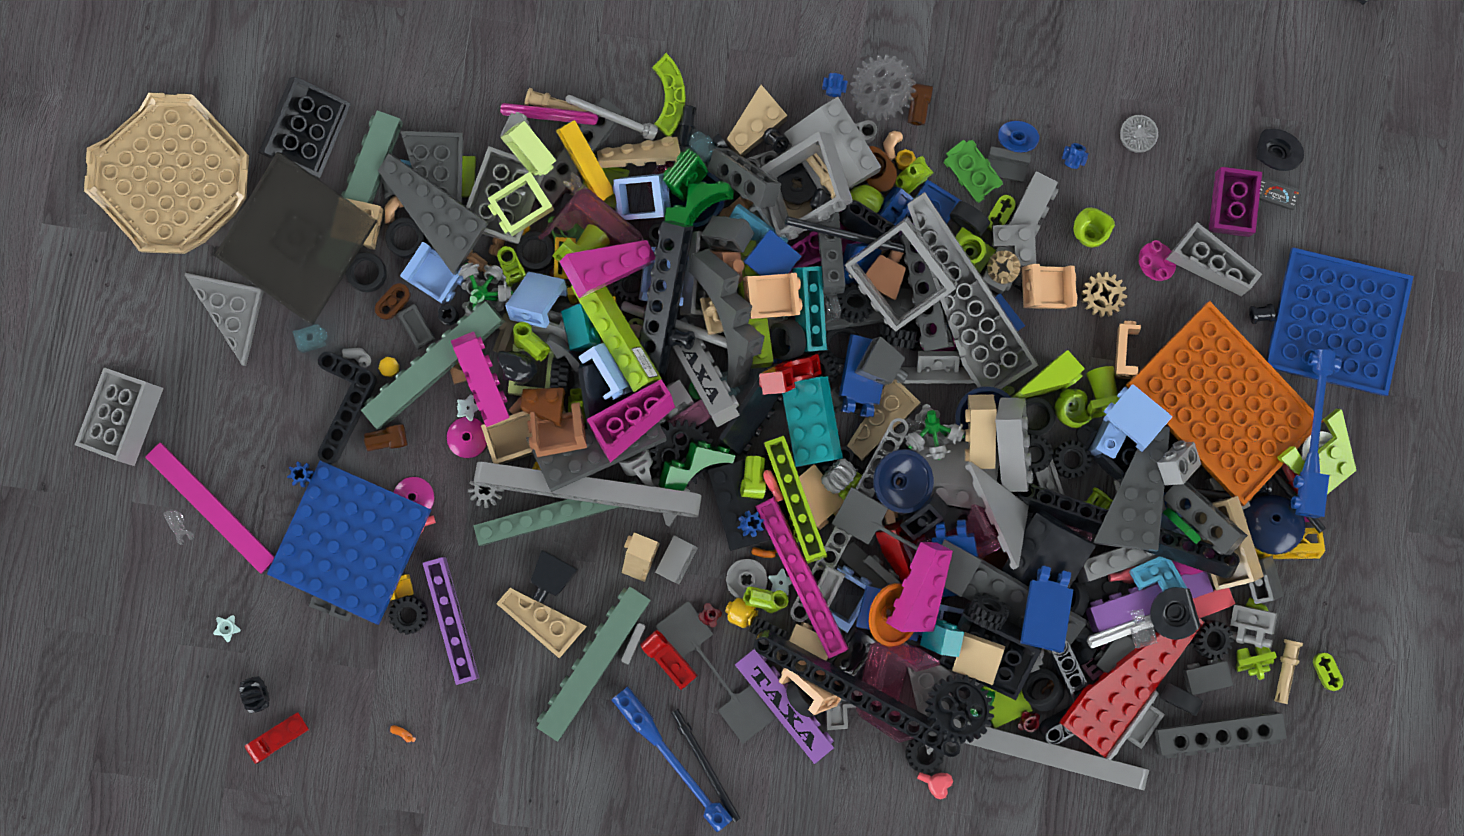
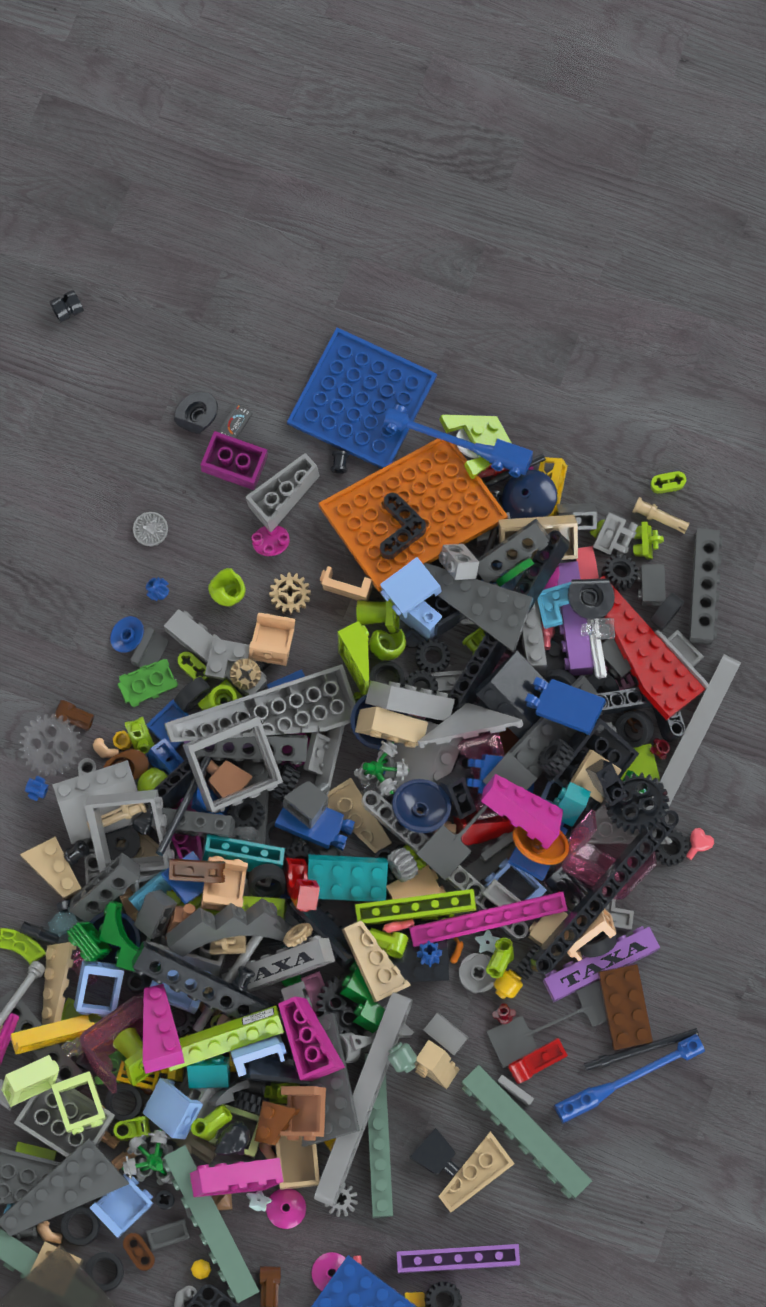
camera: 80 degrees left, 10 degrees down
none -> reddish brown plate [169,859,226,883]
none -> tan gear [283,923,313,947]
none -> tan wing [342,921,411,1002]
none -> black beam [380,493,426,559]
none -> sand green head [388,1042,417,1073]
none -> black slope [586,759,628,806]
none -> reddish brown plate [598,963,653,1050]

